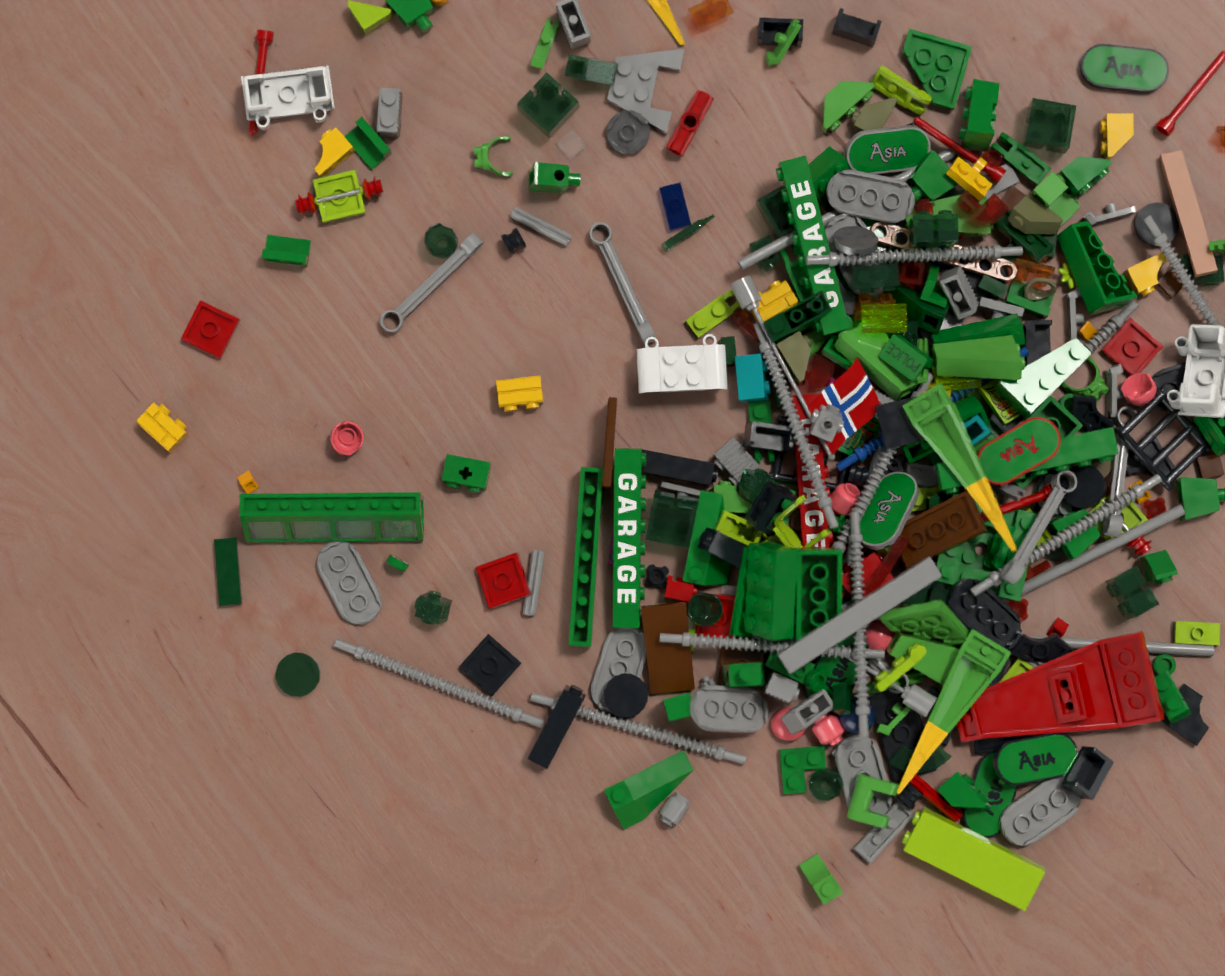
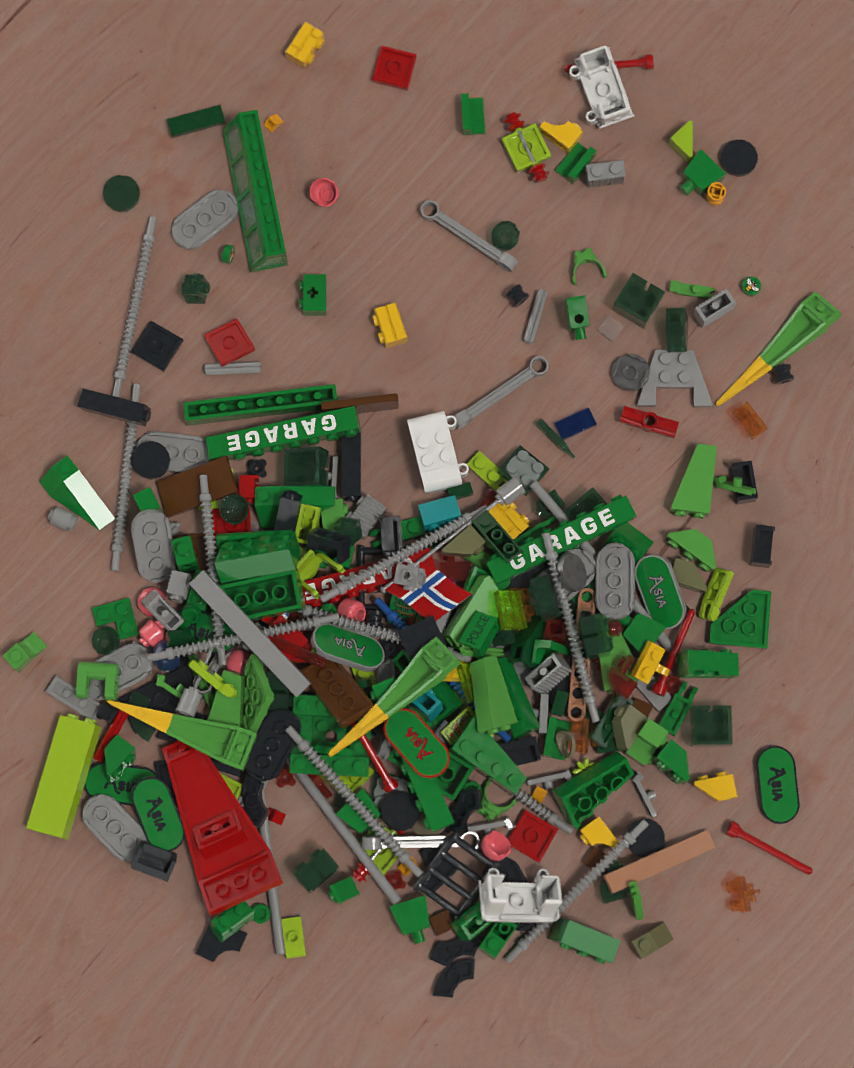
camera: 75 degrees right, 5 degrees down
light grey piece [1000,470,1077,585] -> none
none -> light grey piece [497,445,550,496]
none -> bright green slope [670,444,717,519]

